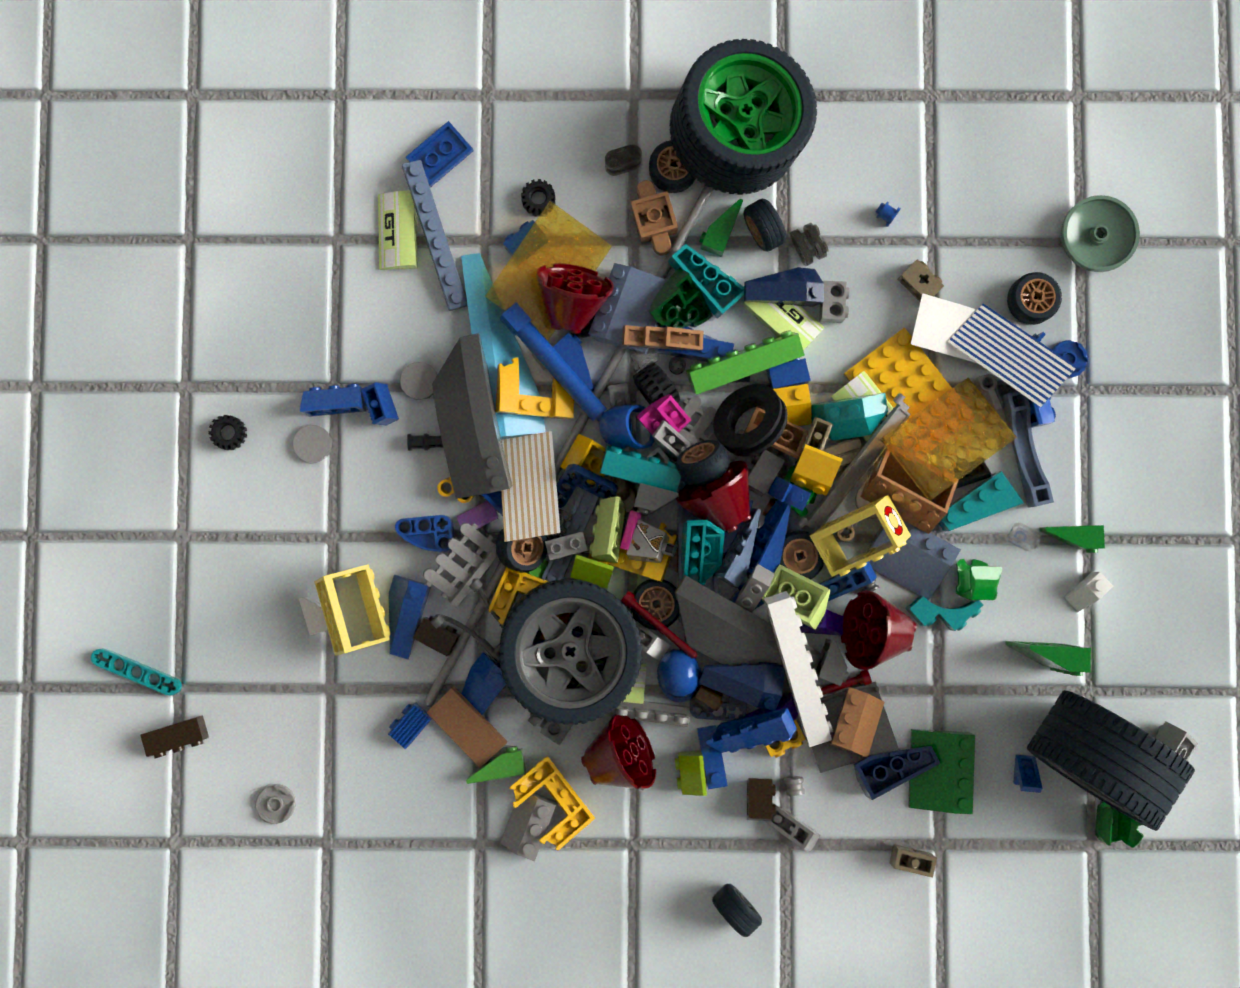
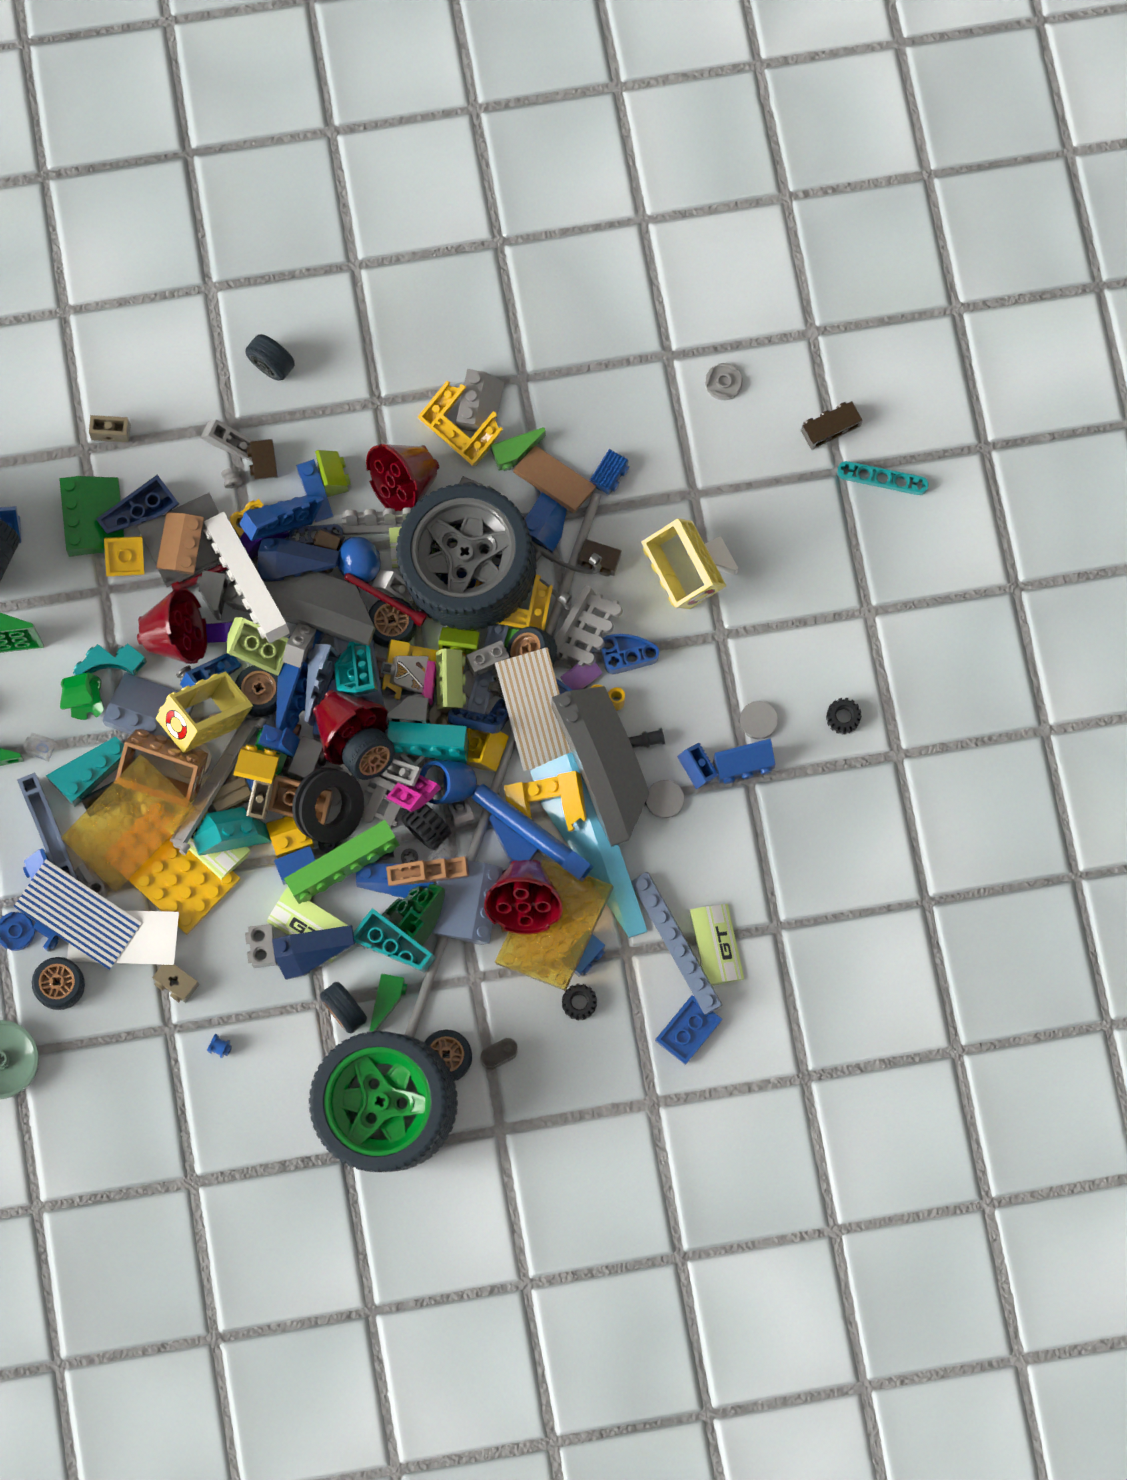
camera: 165 degrees right, 10 degrees down
blue wedge [389,575,431,659] -> none
medium nougat brick [631,180,678,256] -> none
clear smoke brick [789,222,829,266] -> none
none -> yellow plate [104,536,144,577]

